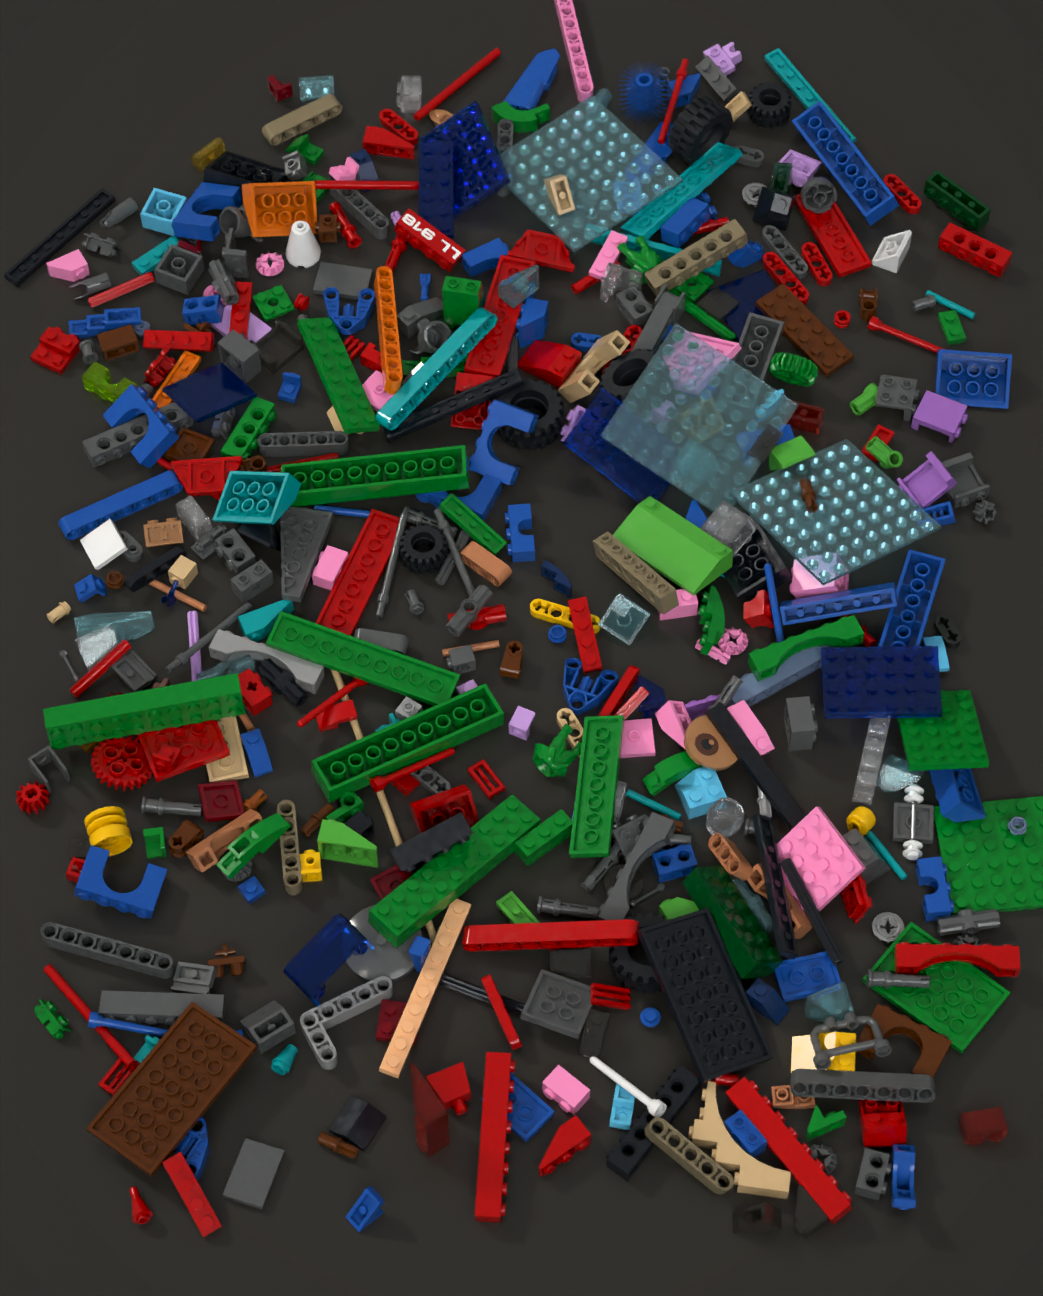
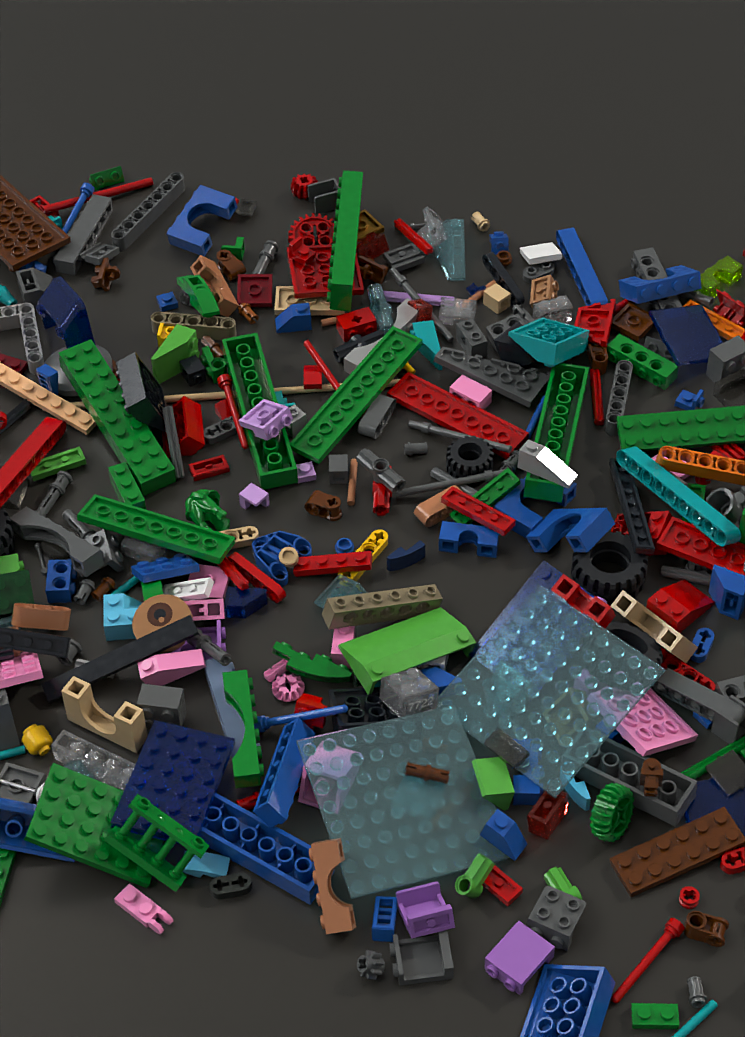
camera: 105 degrees right, 10 degrees down
yellow wheel [84,806,133,856] -> none
clear piece [706,798,745,838] -> none
none -> tan arch [61,676,148,753]
none -> green fence [104,794,210,892]
none -> bright pink hinge [114,883,173,935]
none -> blue plate [131,554,200,583]
none -> dark grey axle [162,406,185,479]
none -> white plate [163,577,214,601]
none -> lavender plate [238,399,293,441]
none -> tan tile [279,547,299,567]
none -> nougat arch [309,838,356,934]
none -> clear red bracket [407,299,433,322]
none -> clear brick [439,297,477,325]
none -> red plate [441,486,516,536]
none -> blue slope [480,809,527,861]
none -> light grey slope [517,440,578,489]
none -> red arch [551,574,616,631]
none -> reddish brown hips [640,758,663,797]

